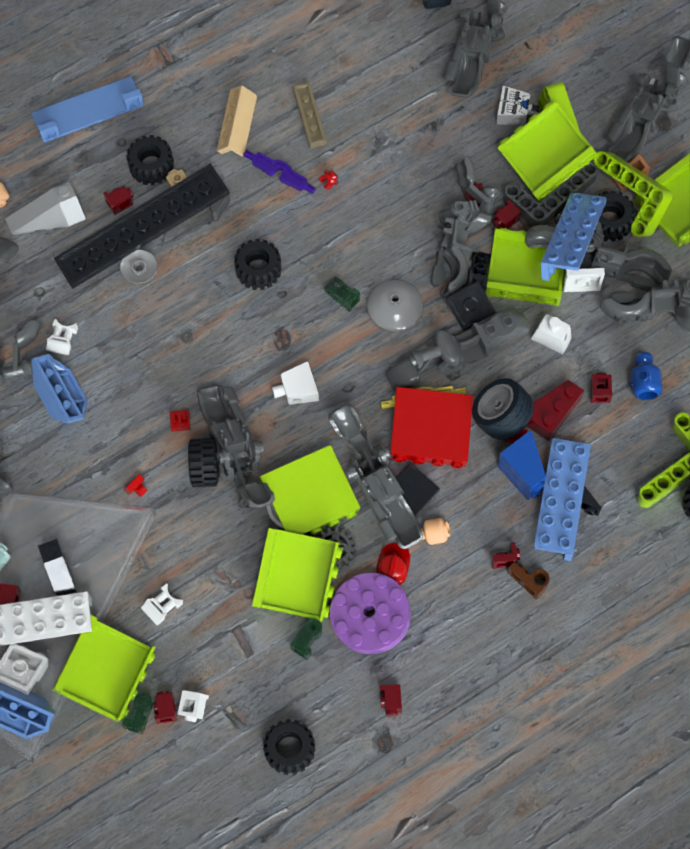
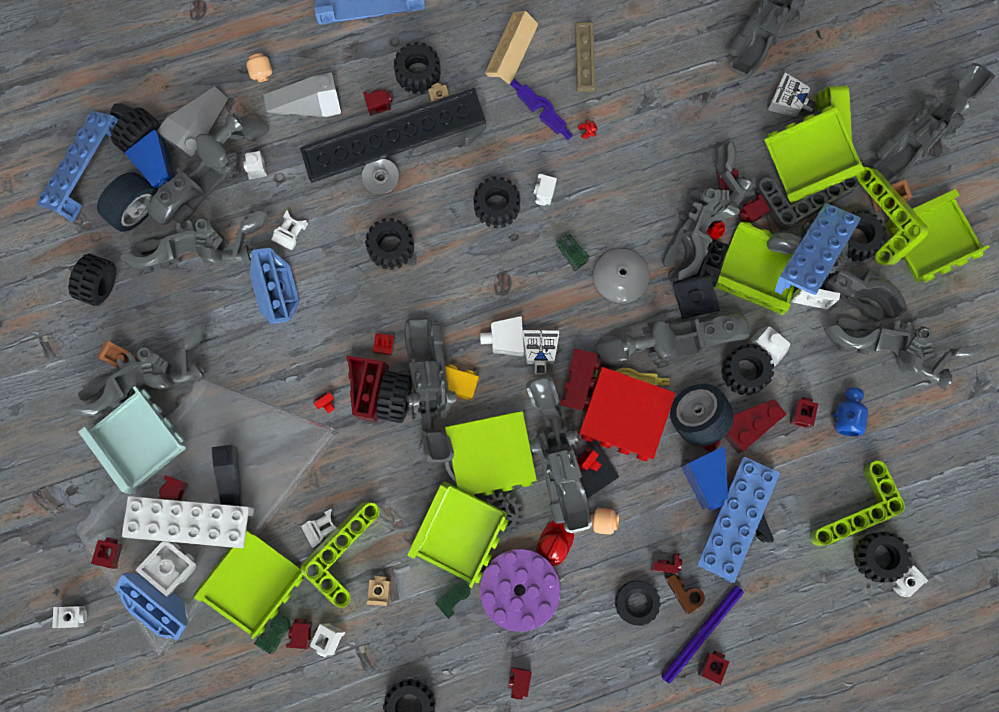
camera: 10 degrees right, 10 degrees up
none -> white brick [243,151,267,180]
none -> lime beam [301,502,380,608]
none -> dark red wedge [346,355,389,422]
none -> black tyre [365,218,414,270]
none -> tan brick [367,576,391,606]
none -> yellow brick [445,364,479,401]
none -> torso [523,330,559,375]
none -> white brick [534,174,557,205]
none -> dark red wedge [560,348,601,411]
none -> red tile [578,448,601,471]
none -> black tyre [615,580,661,626]
none -> dark purple axle [661,586,744,684]
none -> dark red brick [698,651,729,685]
none -> red plate [707,221,725,240]
none -> black tyre [721,344,775,396]

